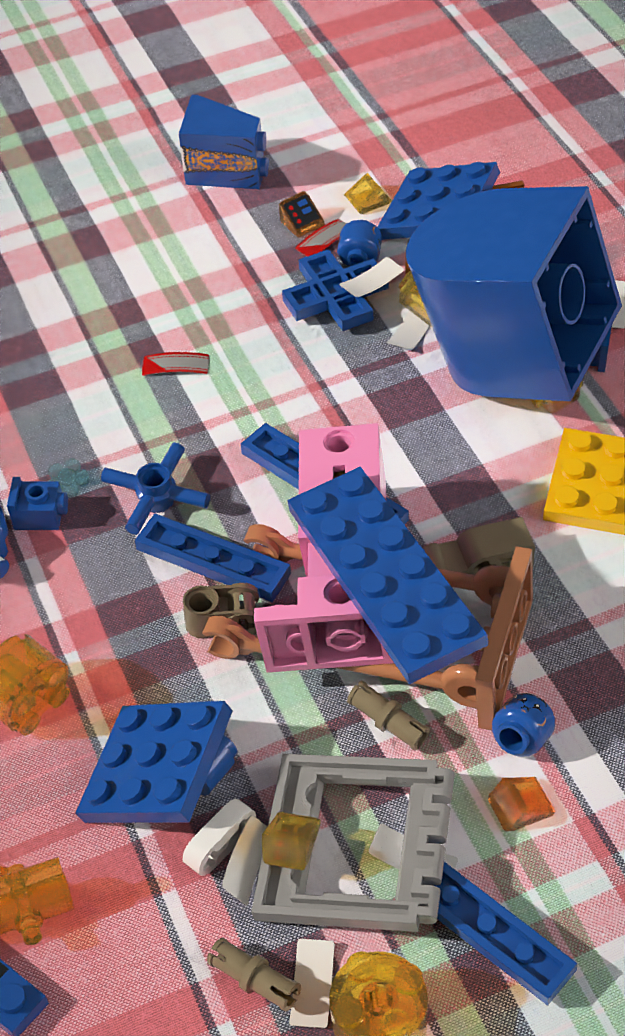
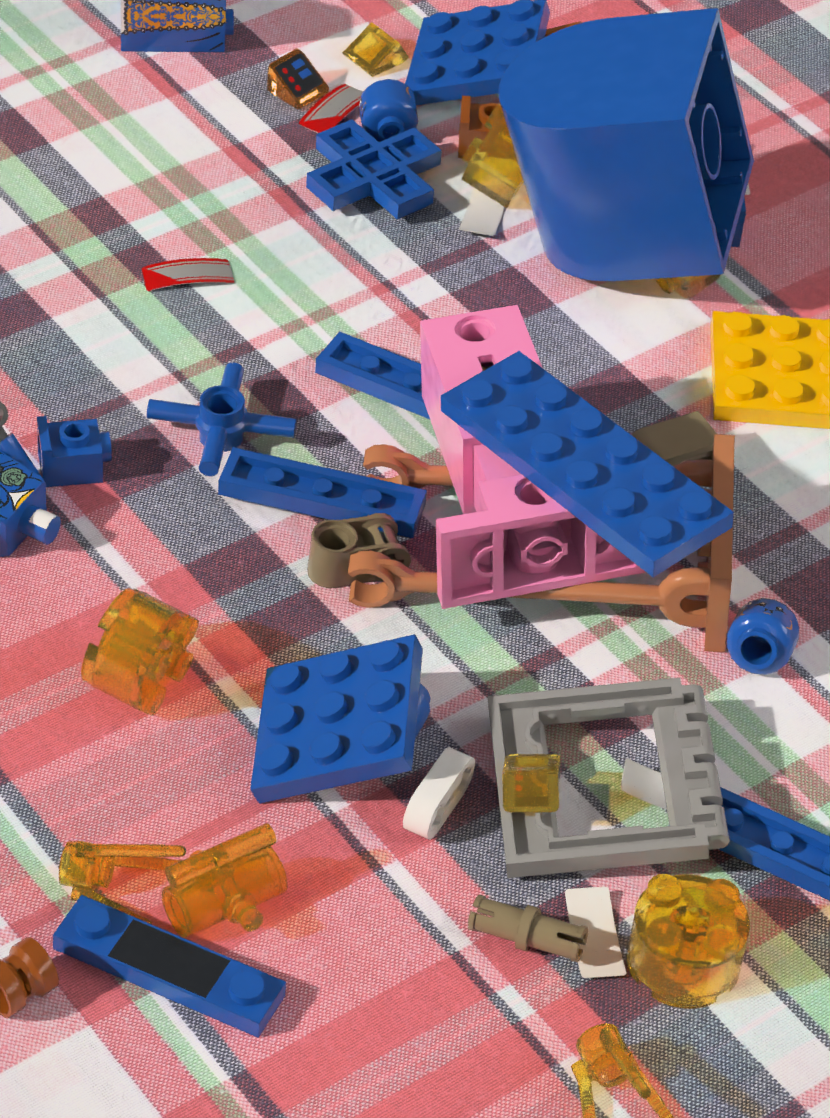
camera: 20 degrees left, 5 degrees down
clear light blue plant [48,458,89,497] -> none
white sticker [222,815,268,905] -> none
white sticker [339,257,404,297] -> none
dark tan pin [347,680,430,751] -> none
clear orange slope [488,777,555,832] -> none

